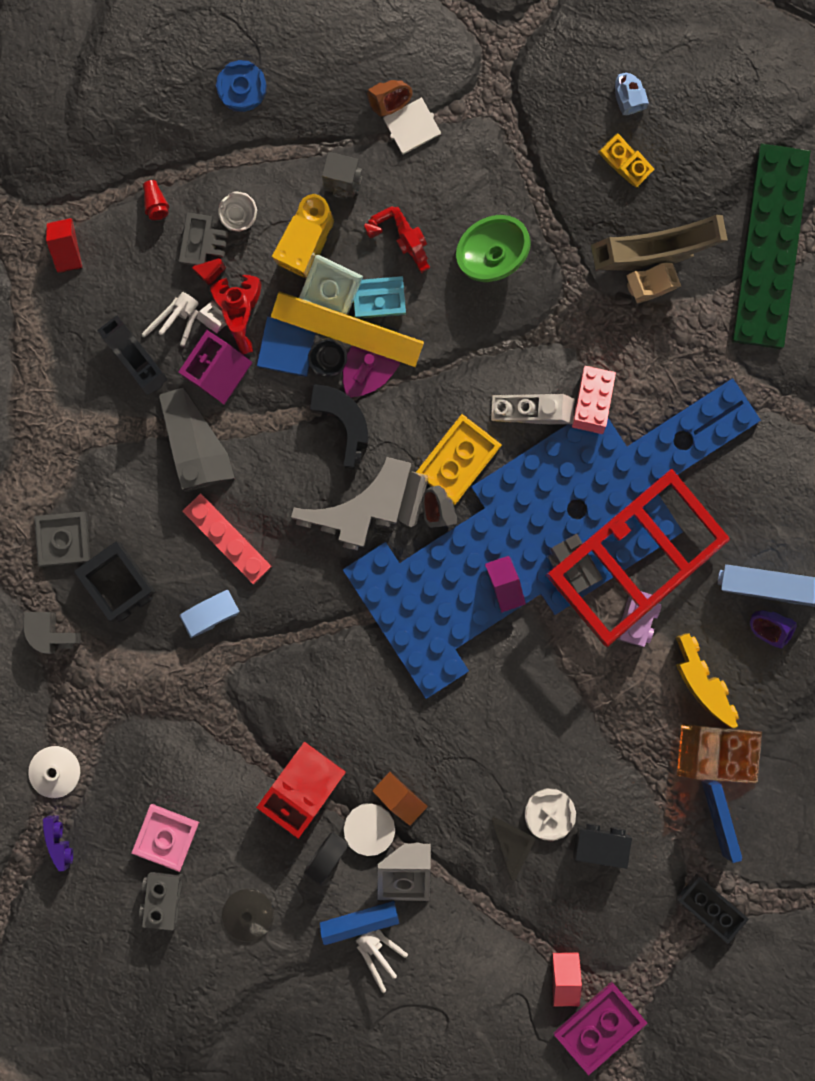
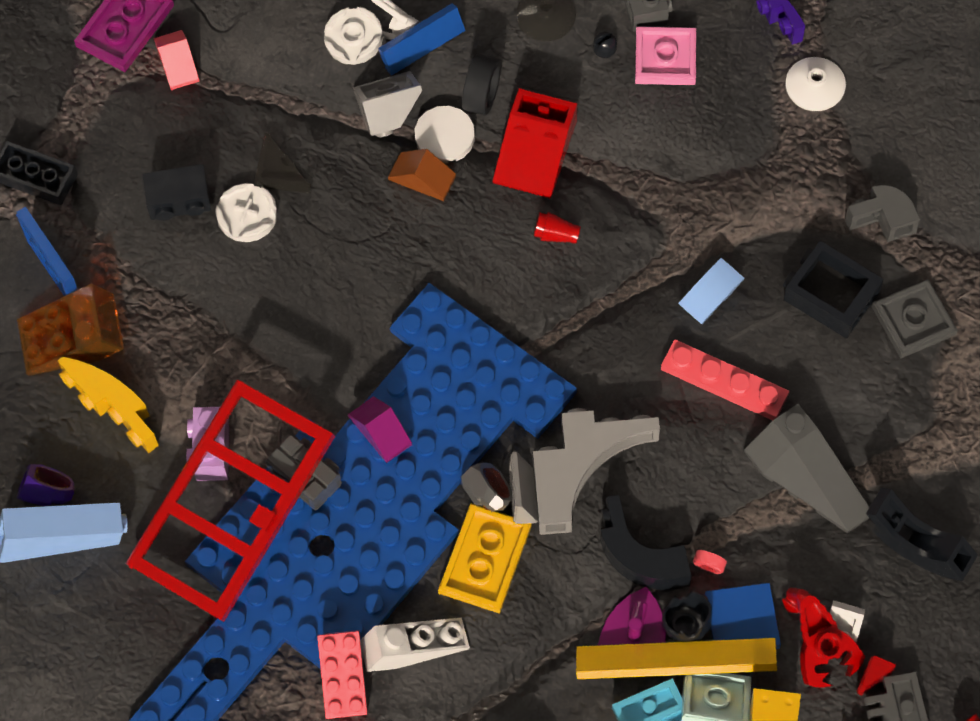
camera: 165 degrees right, 20 degrees down
white plant [142,292,199,347] -> none
magenta slope [178,330,252,405] -> none
none -> white tile [324,7,384,65]
none -> red cone [533,212,581,244]
none -> black hinge [593,31,617,58]
none -> coral tile [693,550,727,574]

